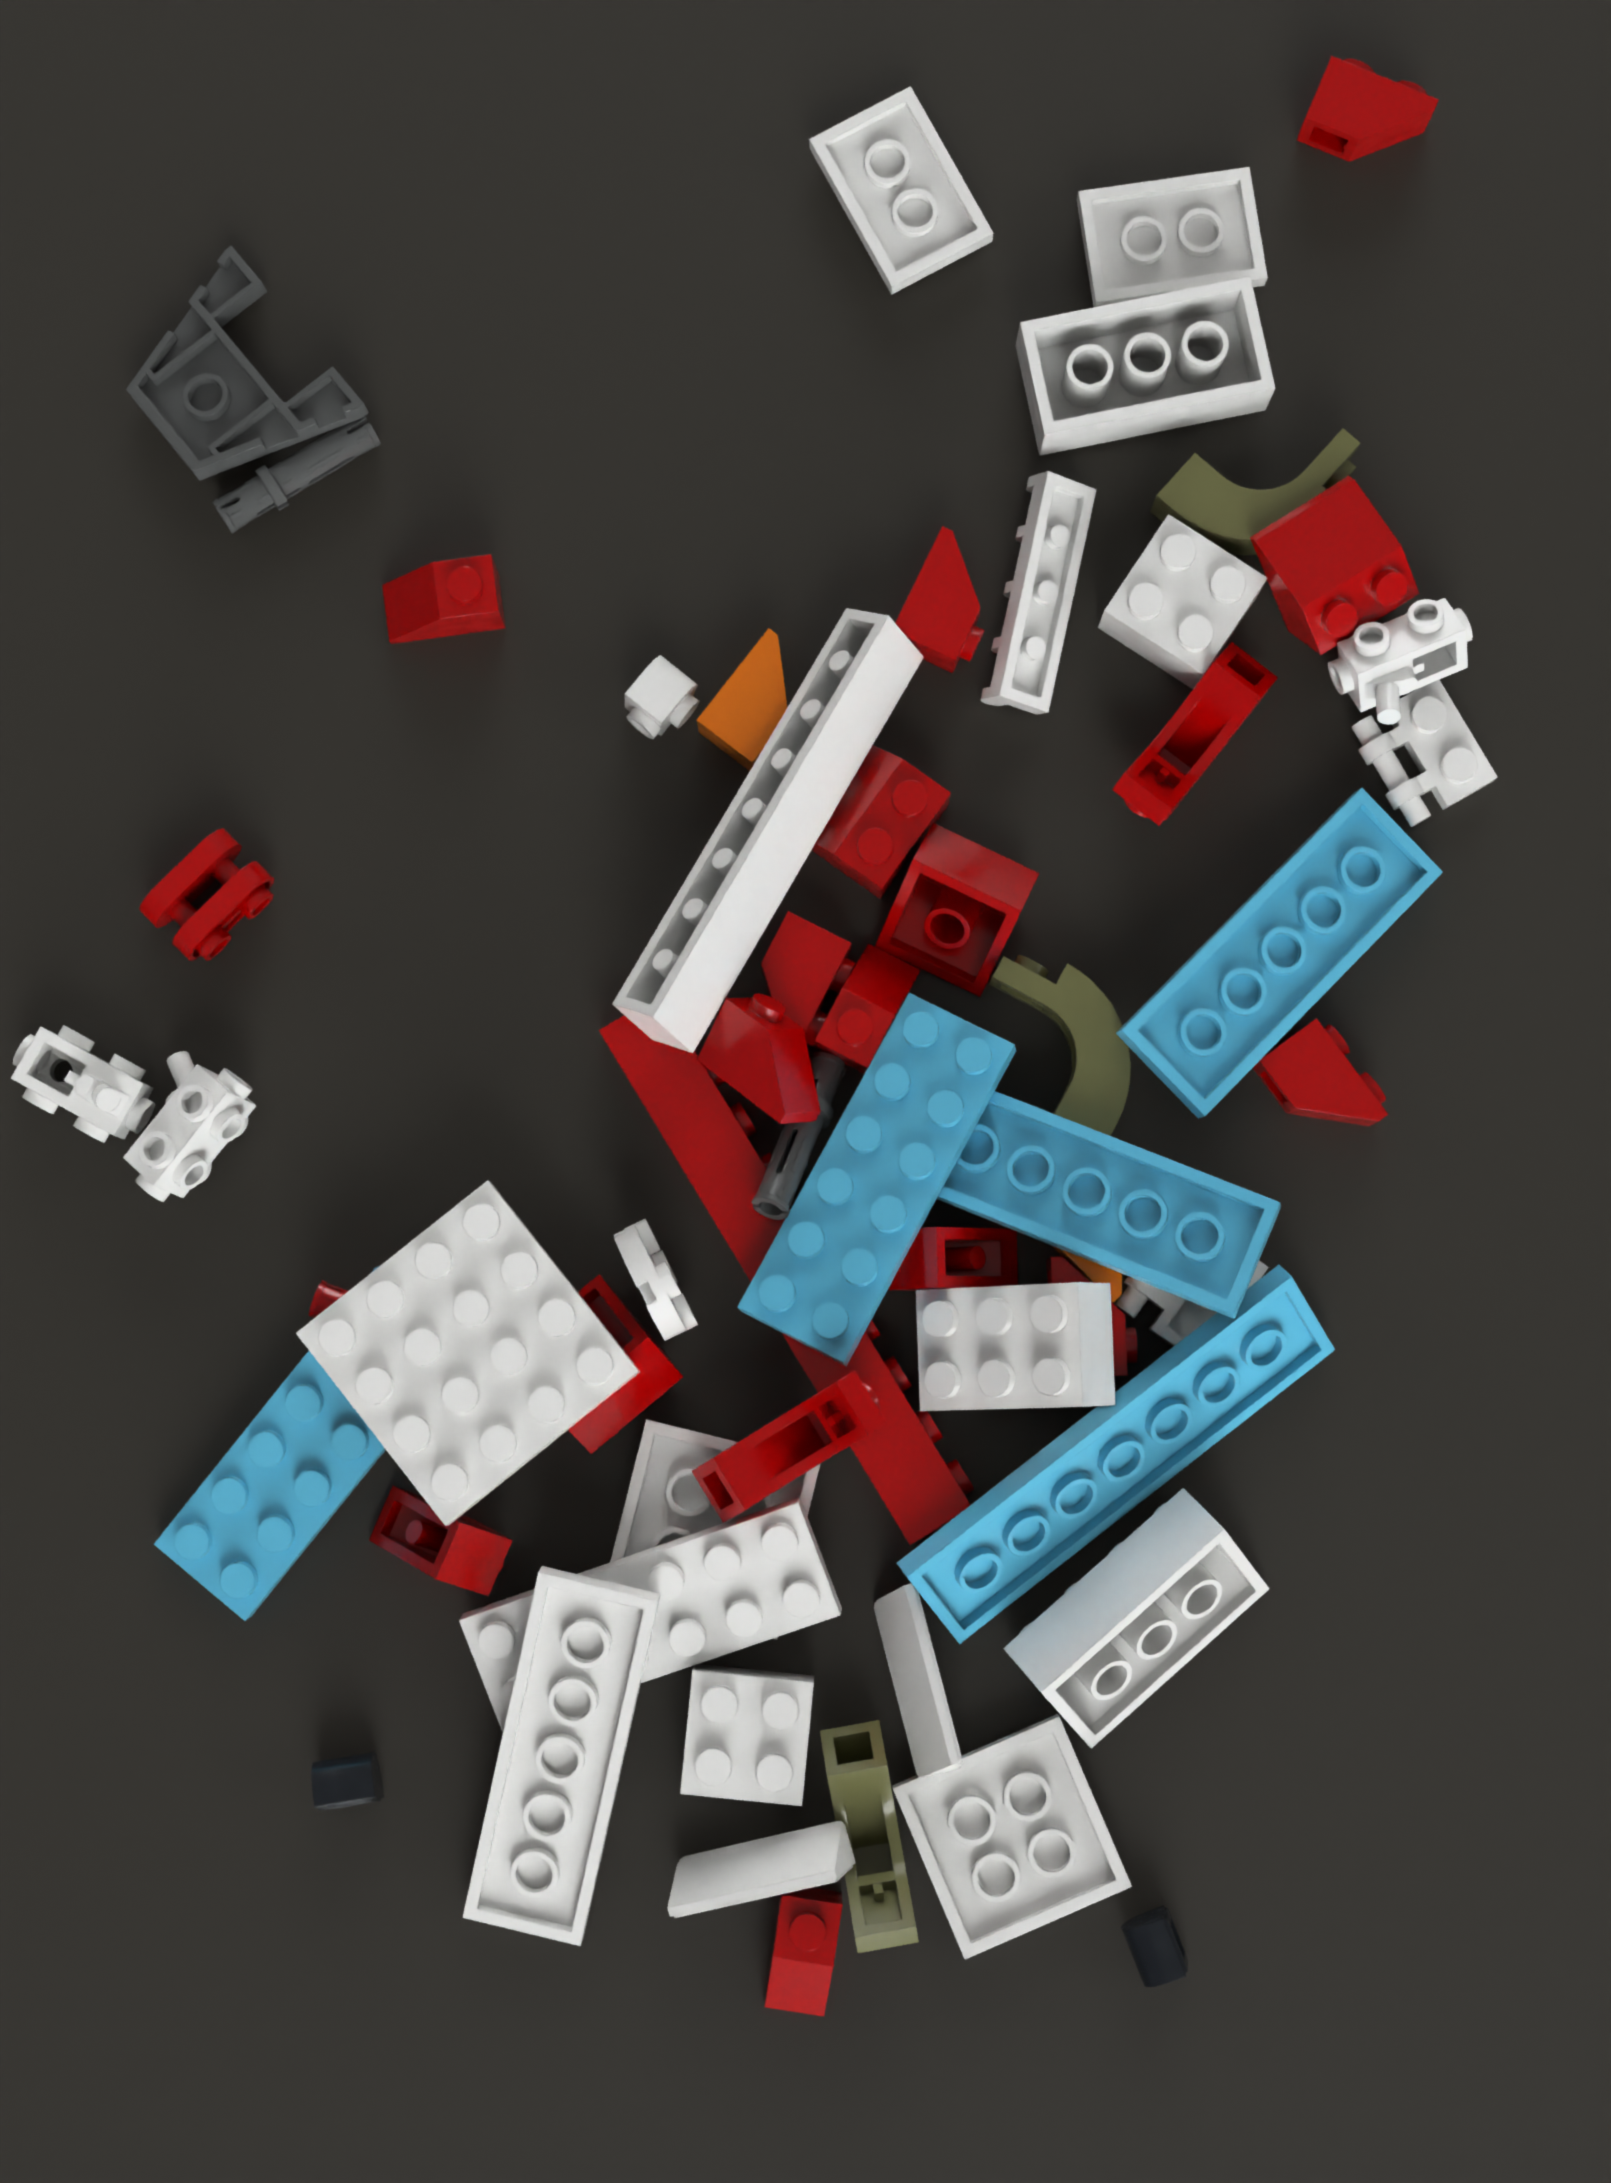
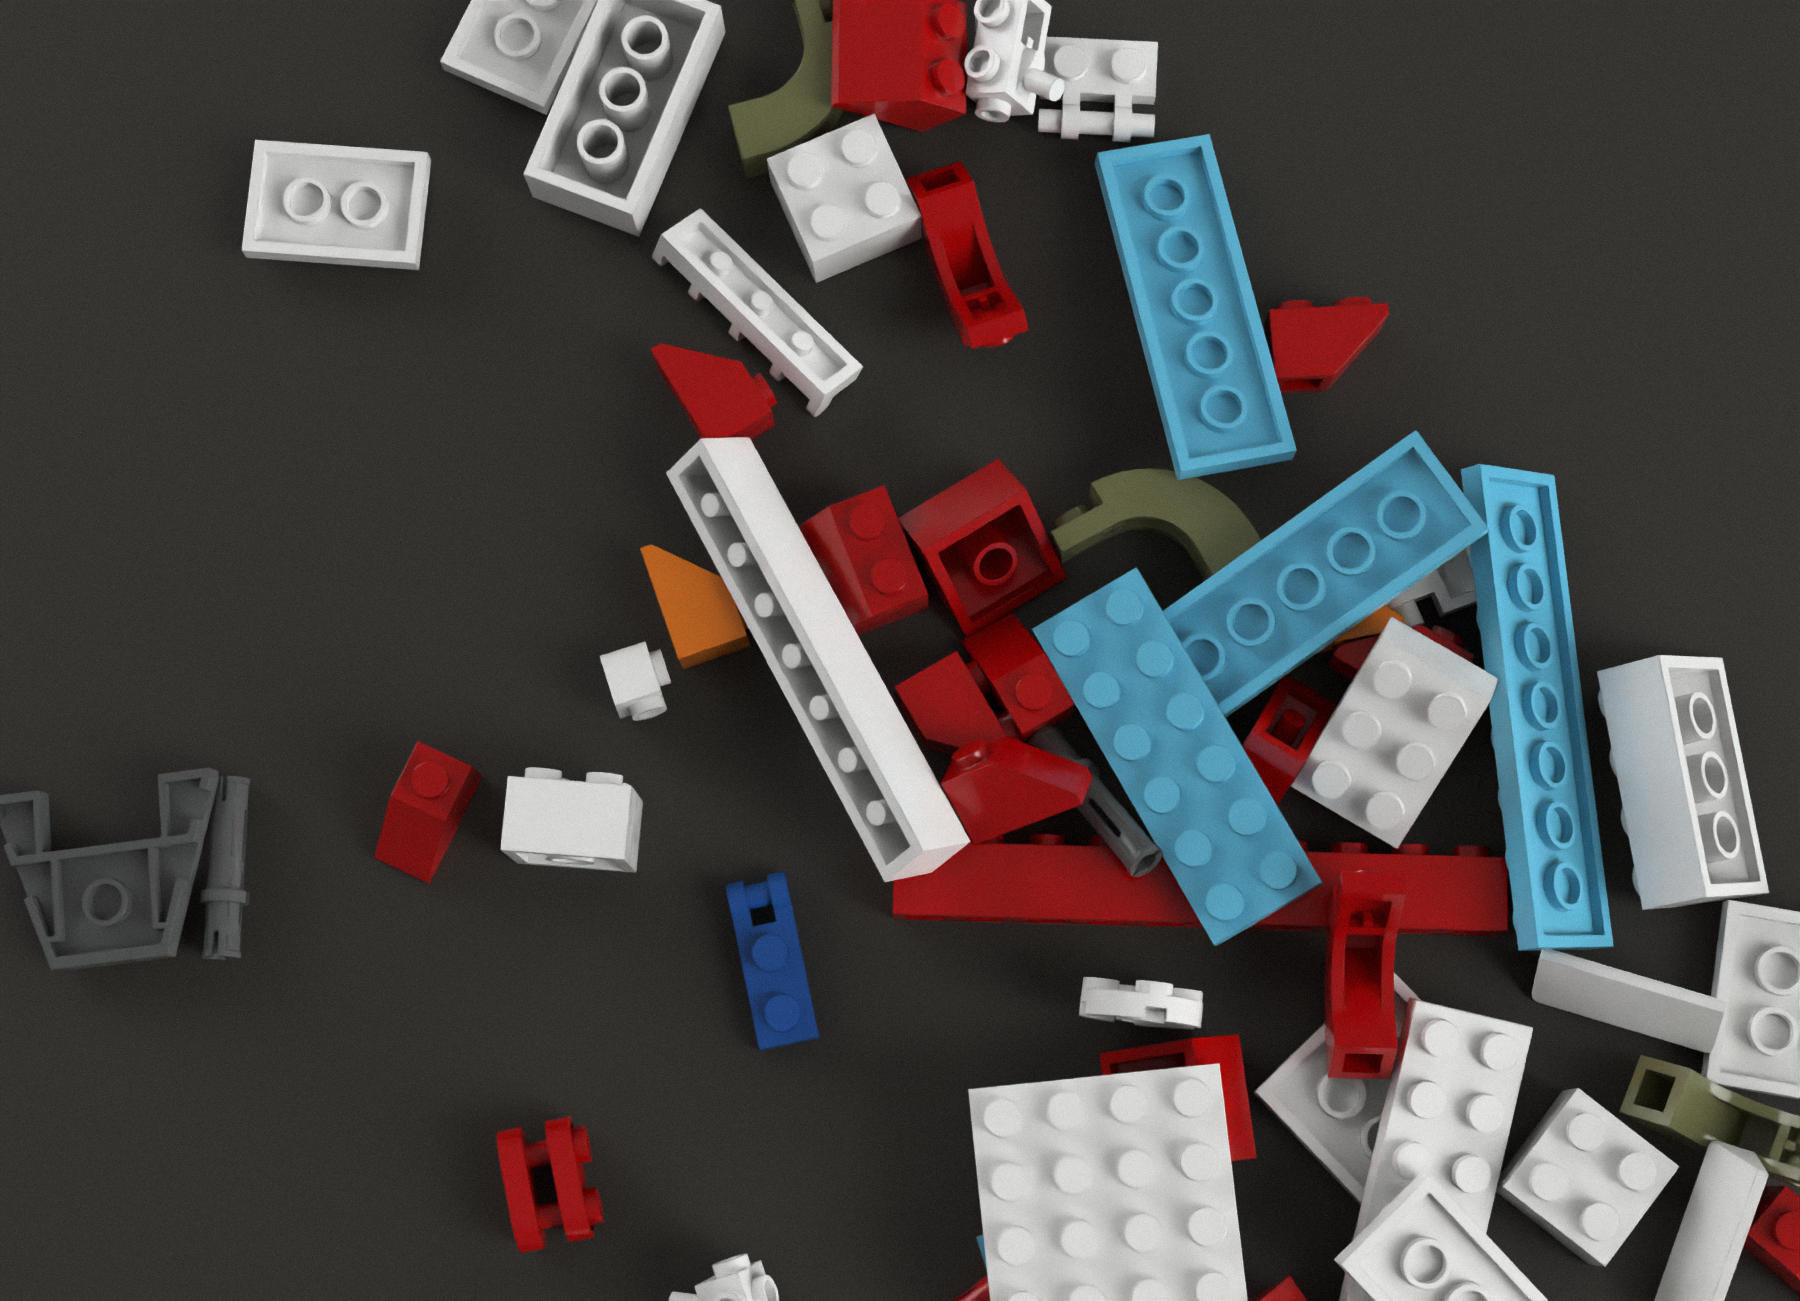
camera: 55 degrees left, 5 degrees down
none -> white brick [500,767,643,873]
none -> blue plate [725,871,820,1051]

